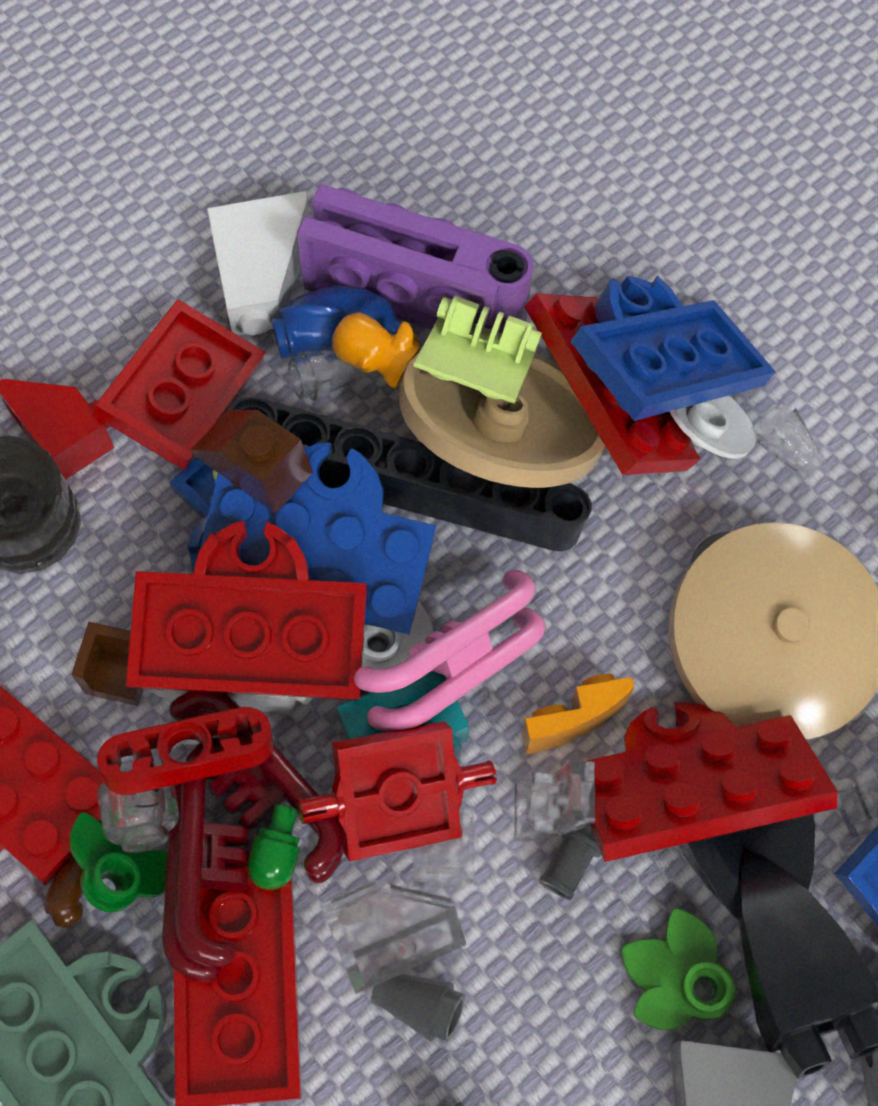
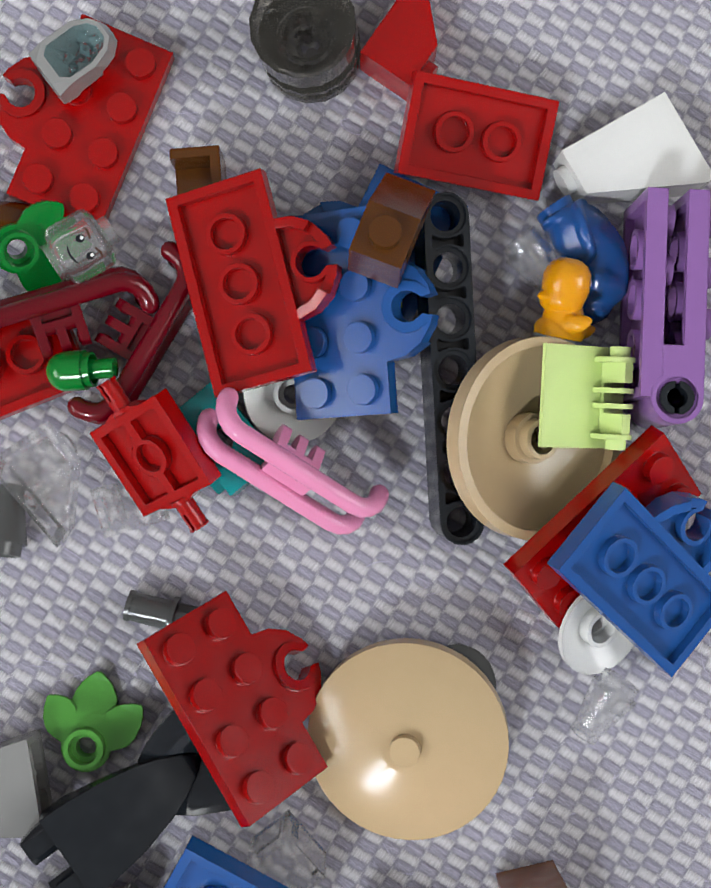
camera: 70 degrees right, 20 degrees up
red beam [97,707,273,795] -> none
clear slope [514,760,595,842] -> none
light orange slope [522,674,634,755] -> none

